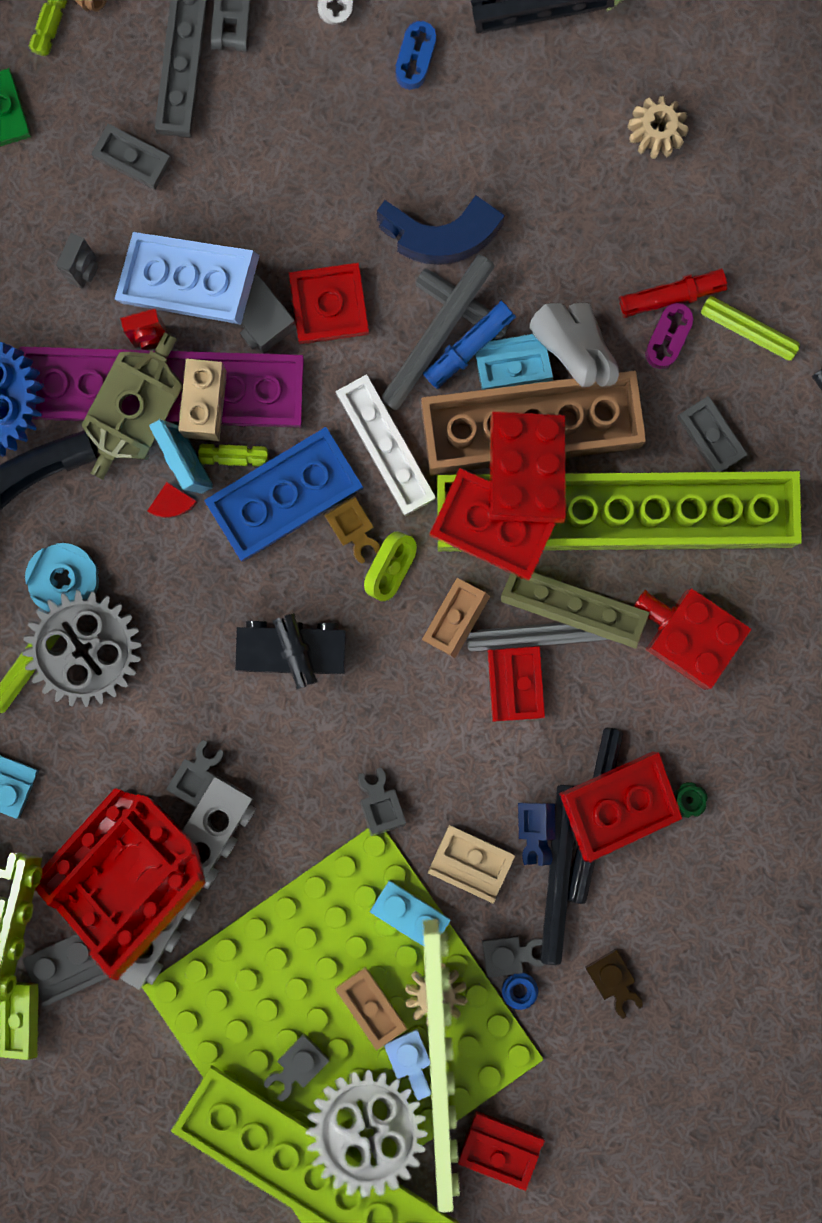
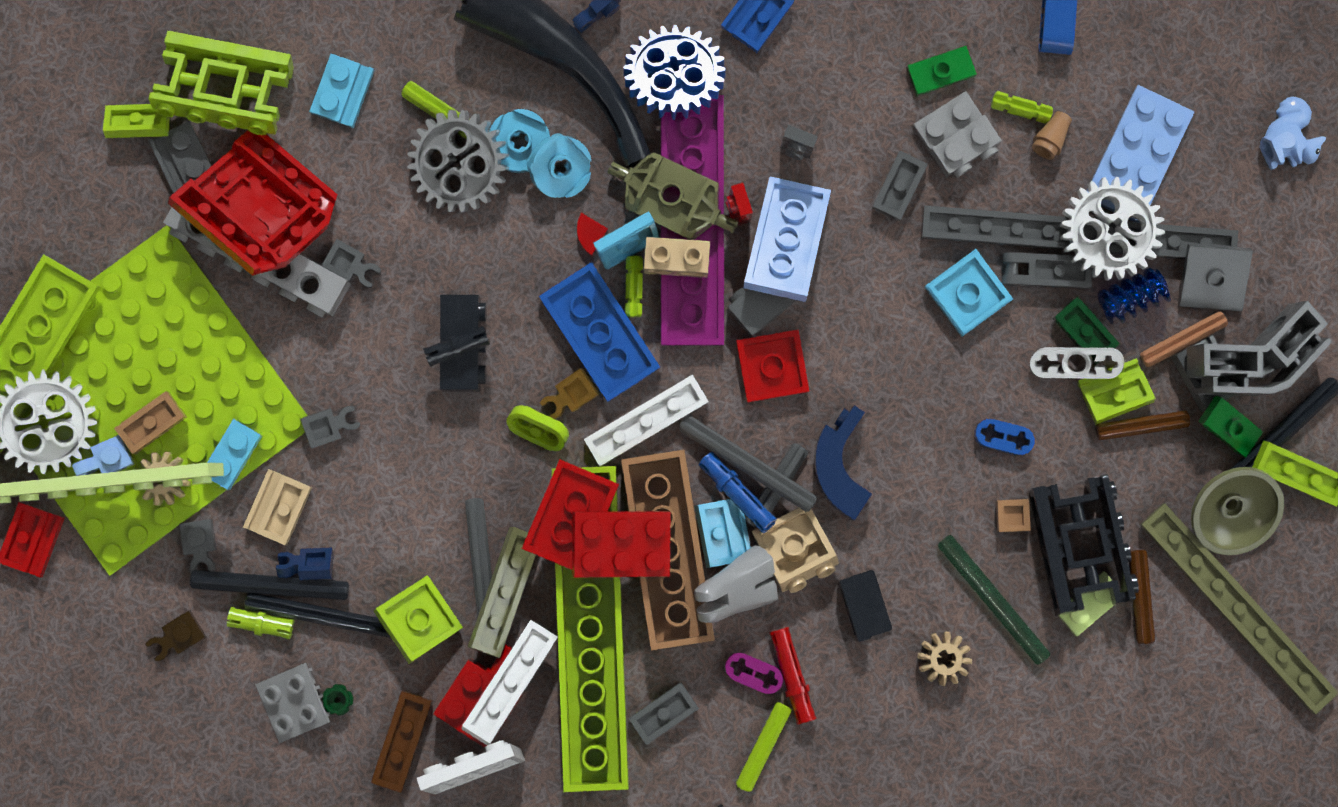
camera: 90 degrees right, 0 degrees up
dark grey plate [264,1033,330,1102] -> none
medium nougat plate [422,578,490,658] -> none
red plate [487,646,545,722] -> none
blue plate [502,973,538,1010] -> none
red plate [560,751,682,862] -> none
none -> lime pin [227,607,294,639]
none -> light grey hinge [255,663,331,743]
none -> reddish brown plate [371,690,433,793]
none -> lime plate [373,575,463,664]
none -> white plate [417,740,525,794]
none -> white plate [461,620,558,745]
none -> medium azure plate [527,133,591,198]
none -> tan plate [752,508,839,593]
none -> black panel [837,570,892,642]
none -> light grey plate [913,91,1002,178]
none -> medium azure plate [925,249,1013,337]
none -> clear green axle [937,535,1050,665]
none -> medium nougat plate [996,499,1031,532]

